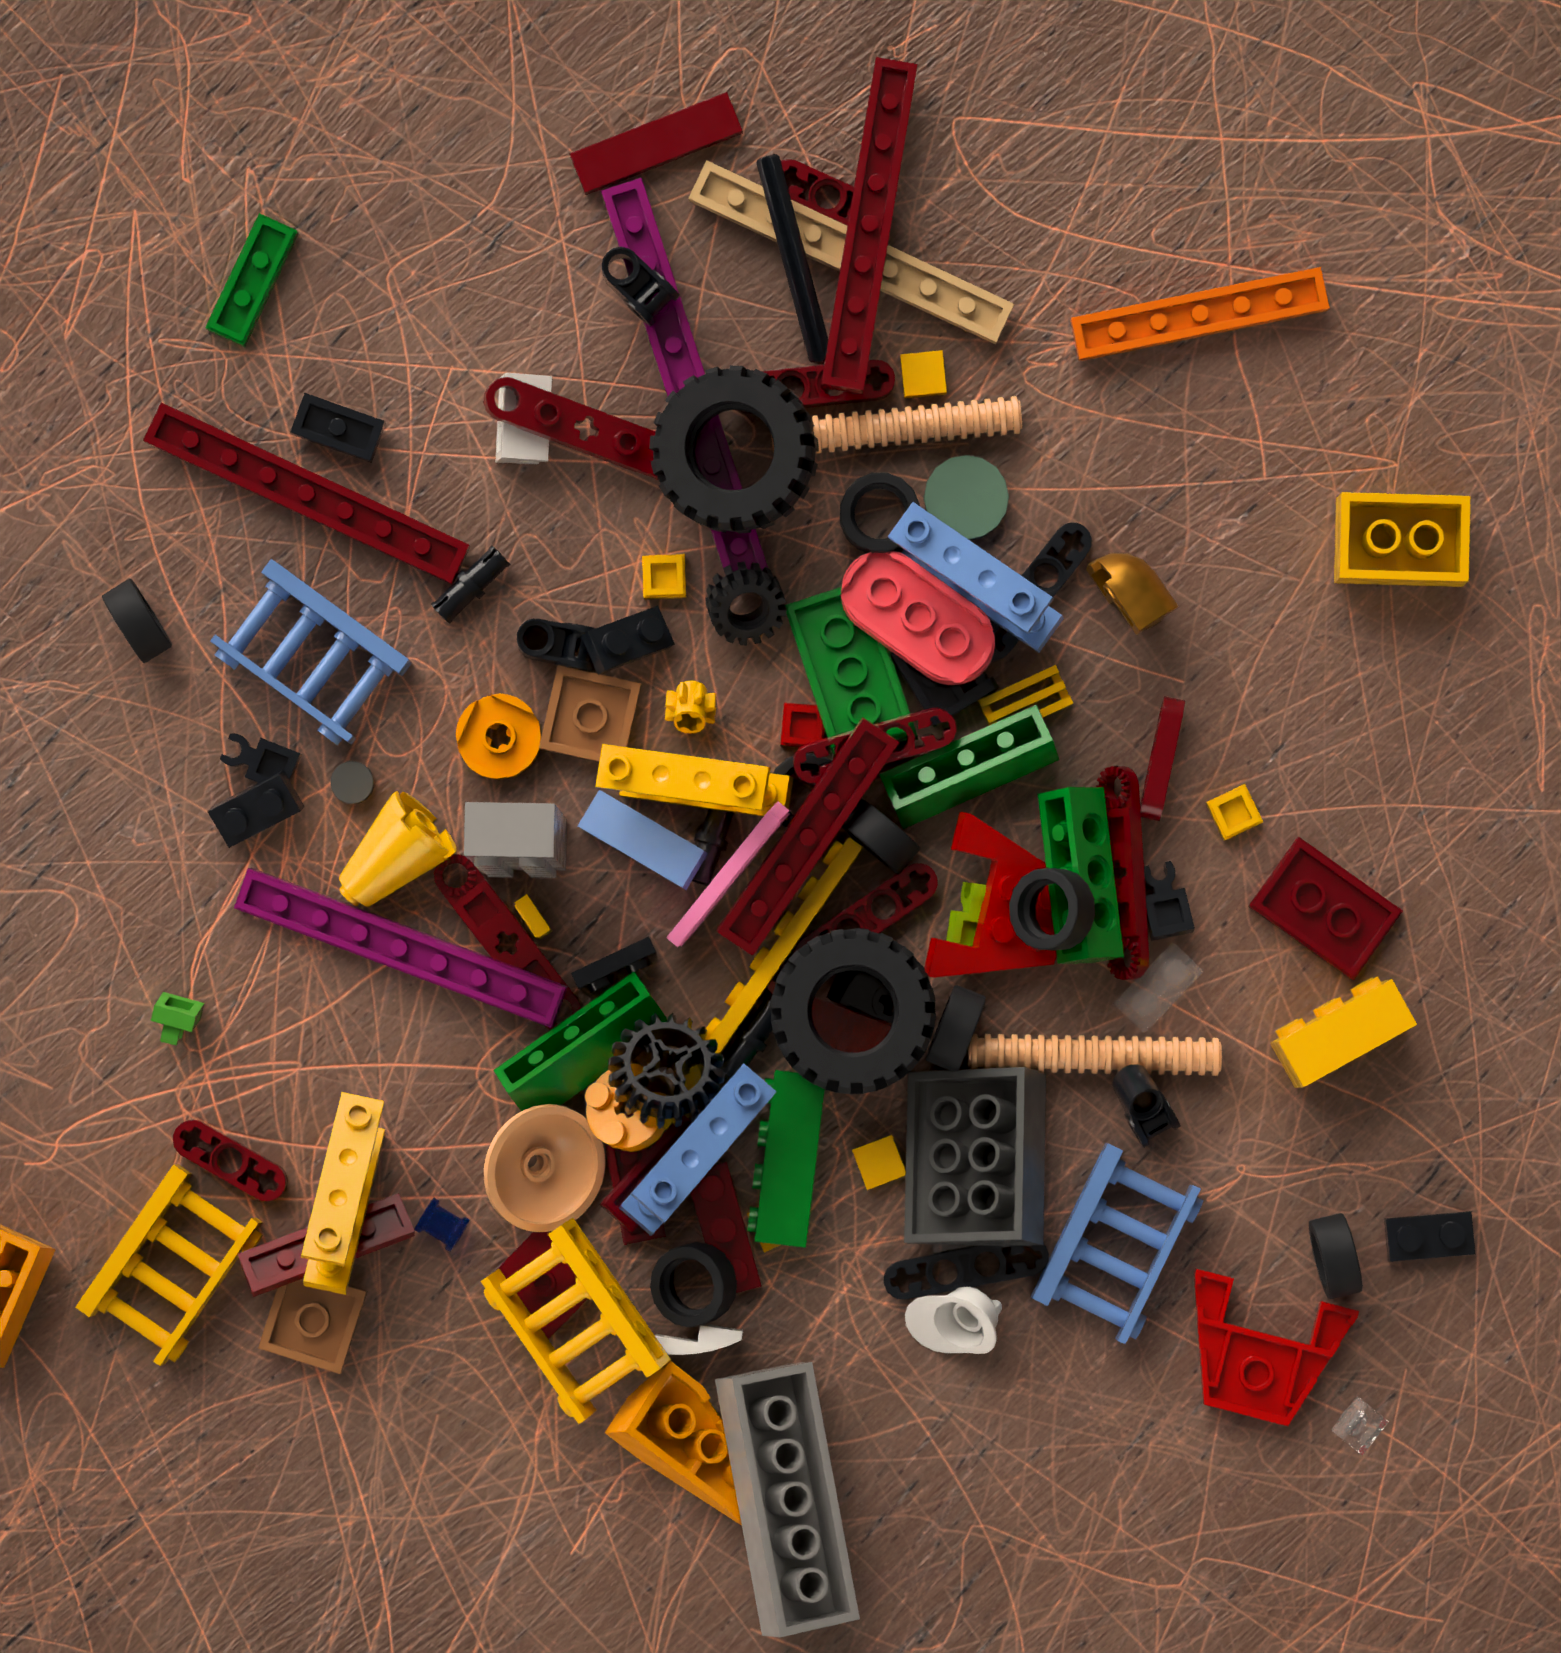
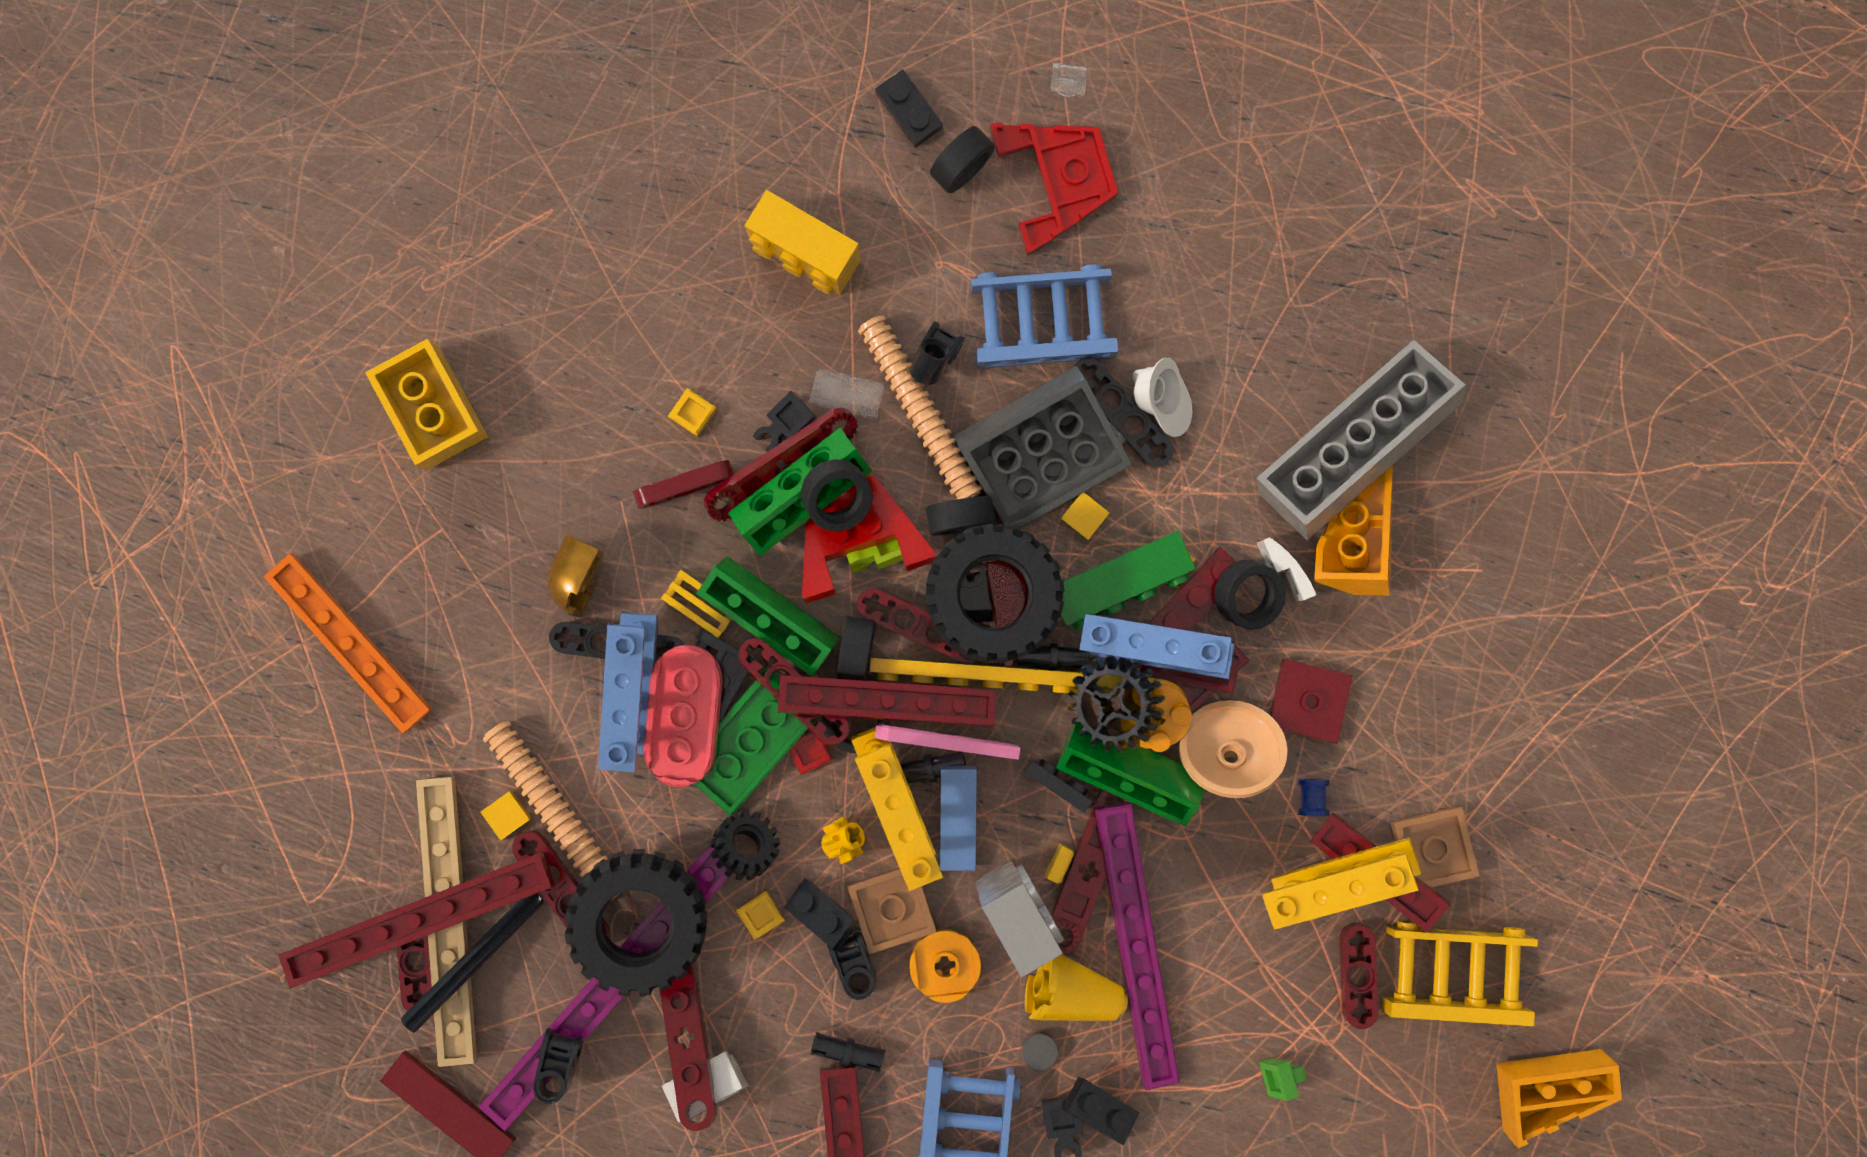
camera: 130 degrees left, 0 degrees up
yellow fence [480,1217,671,1424] -> none
black tyre [840,472,920,553] -> none
sand green tile [923,455,1009,540] -> none
dark red tile [1248,836,1403,981] -> none

